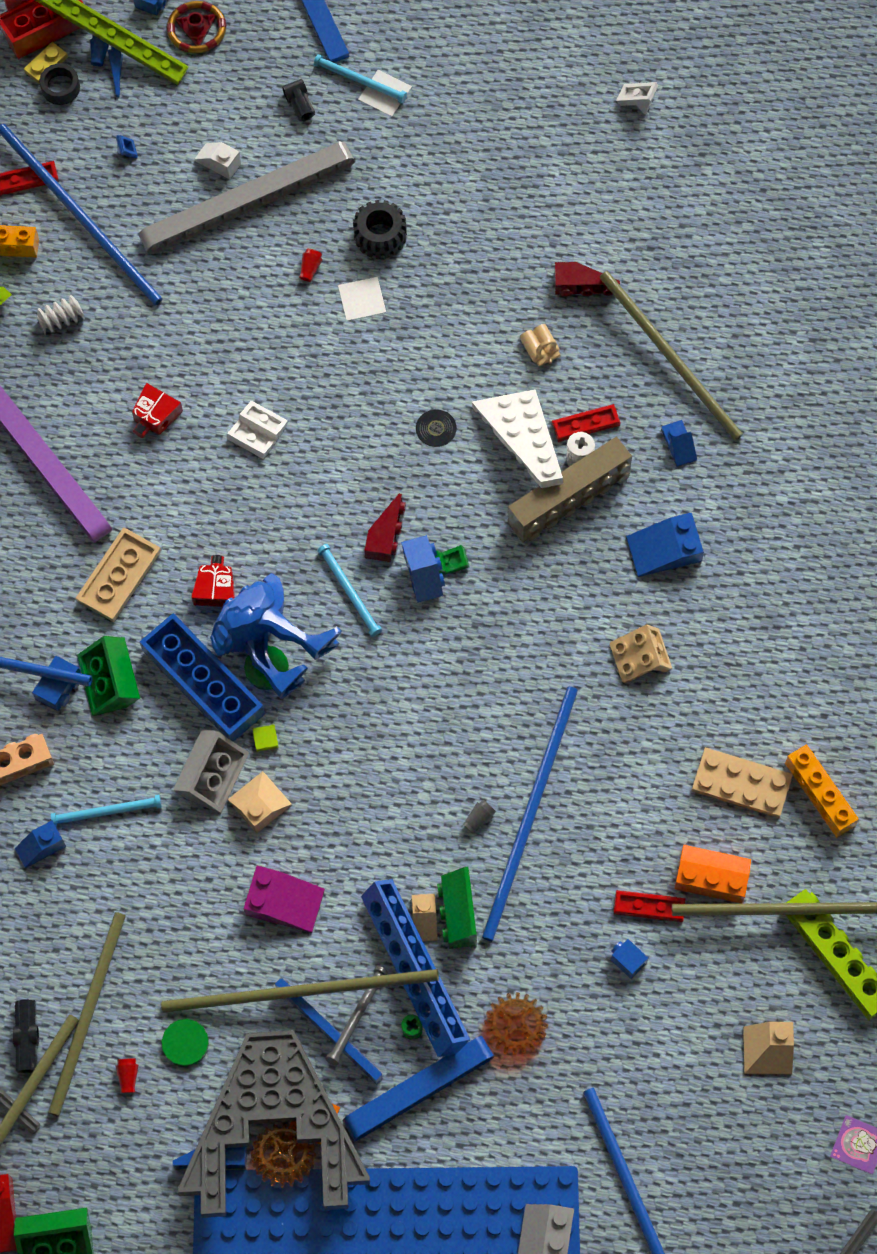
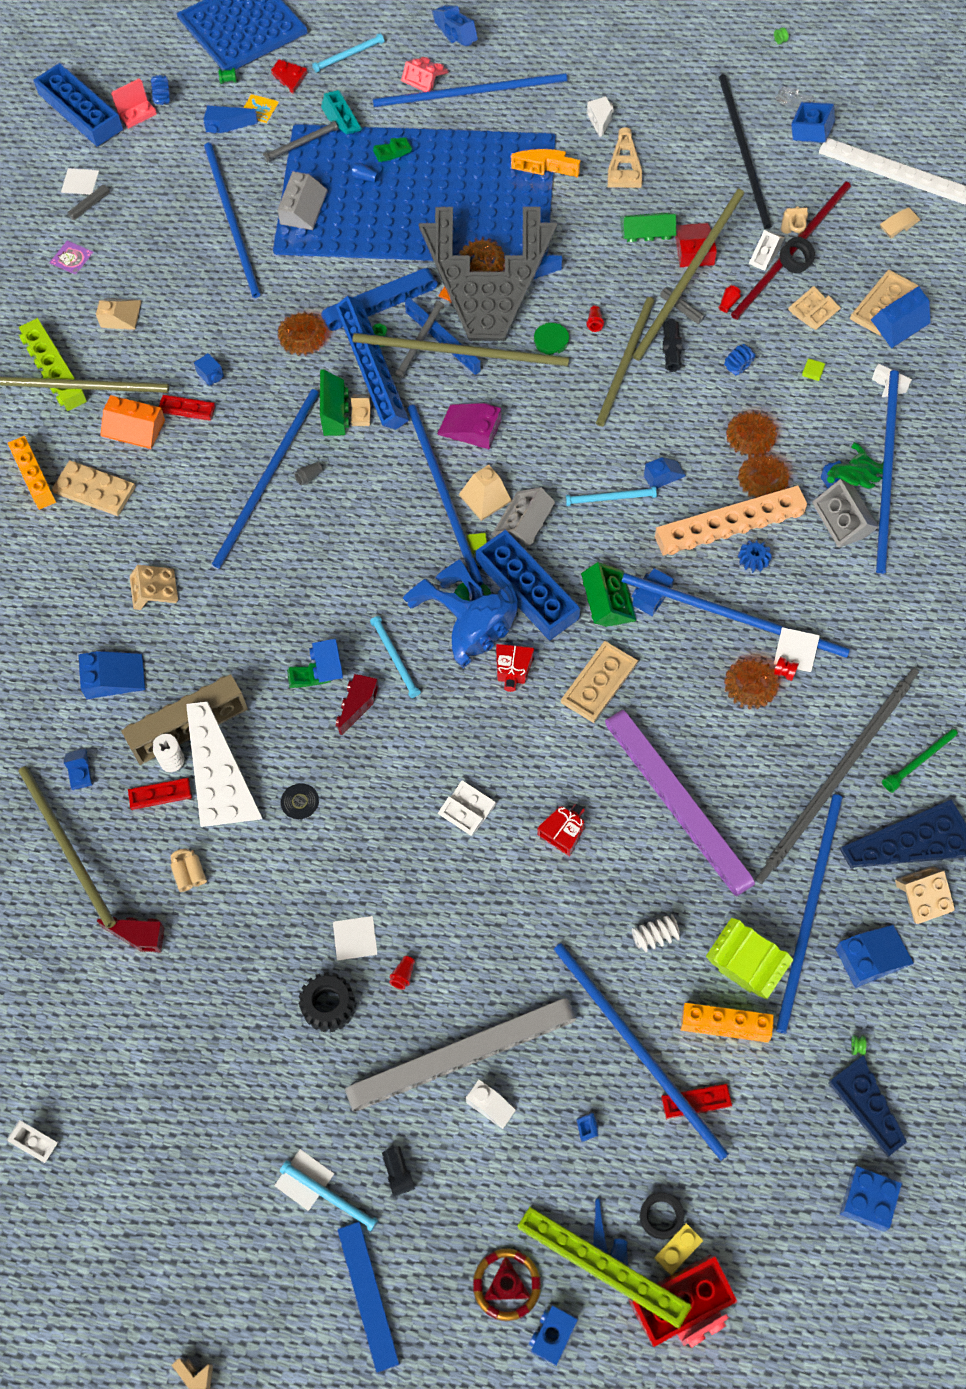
camera: 175 degrees left, 5 degrees down
none -> blue piece [407,405,483,586]

